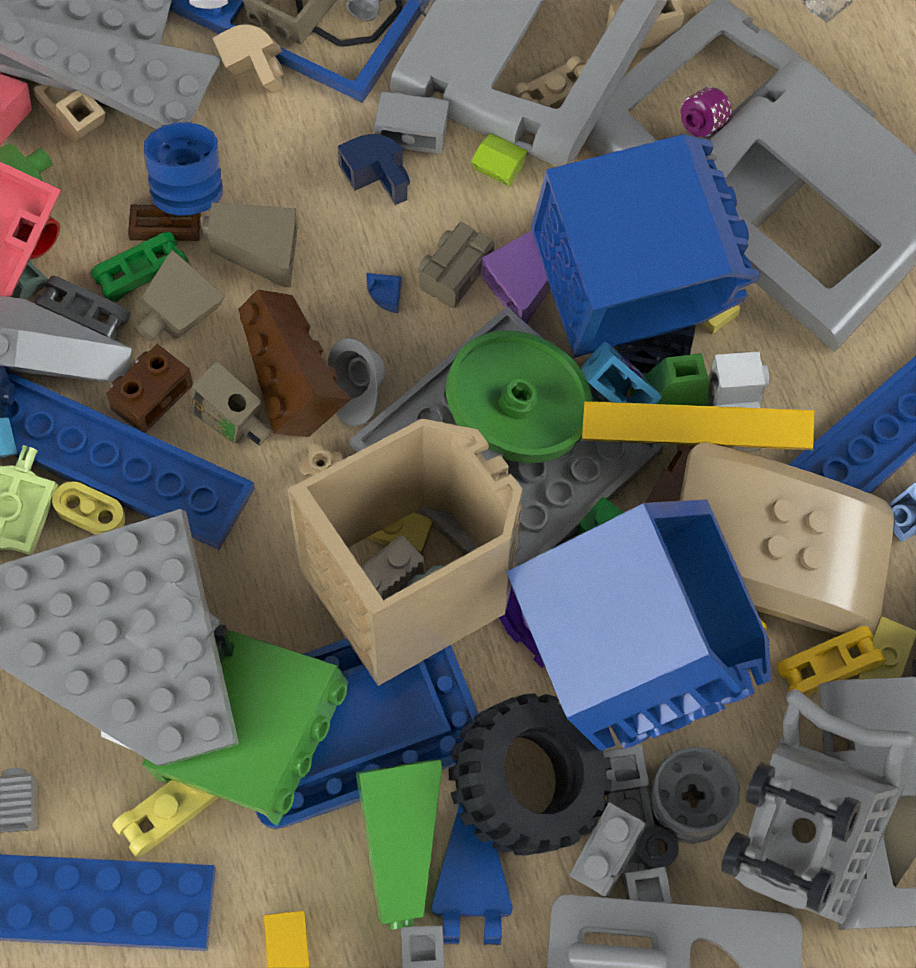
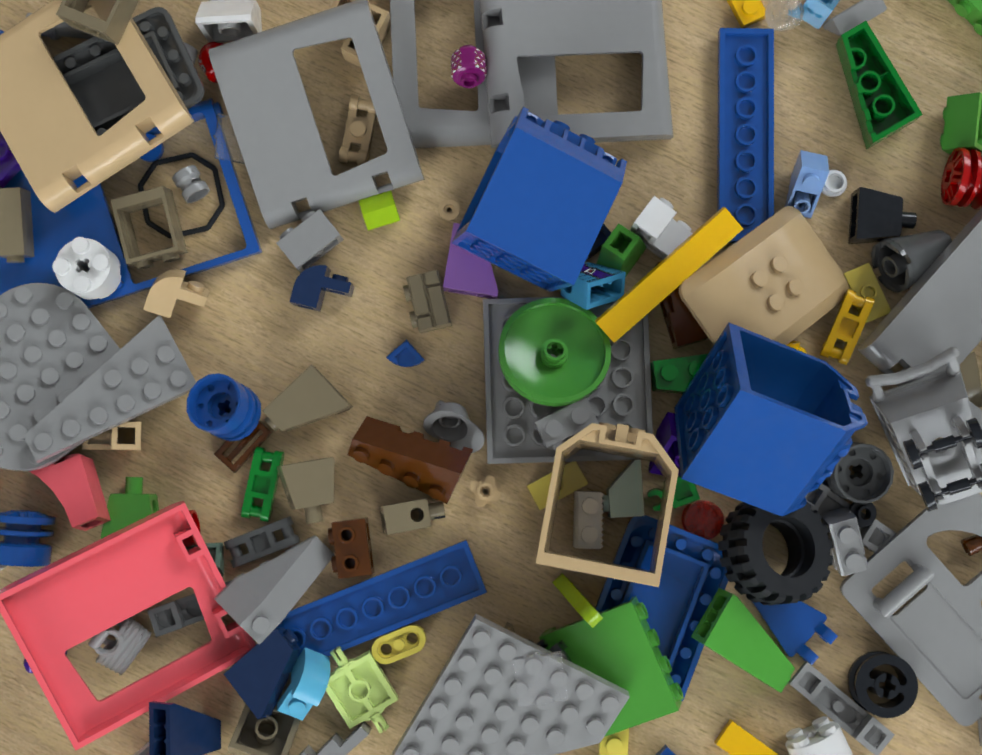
camera: 40 degrees left, 20 degrees up
none -> lime beam [552,573,603,628]
none -> green plate [647,475,700,511]
none -> clear red wheel [681,500,724,540]

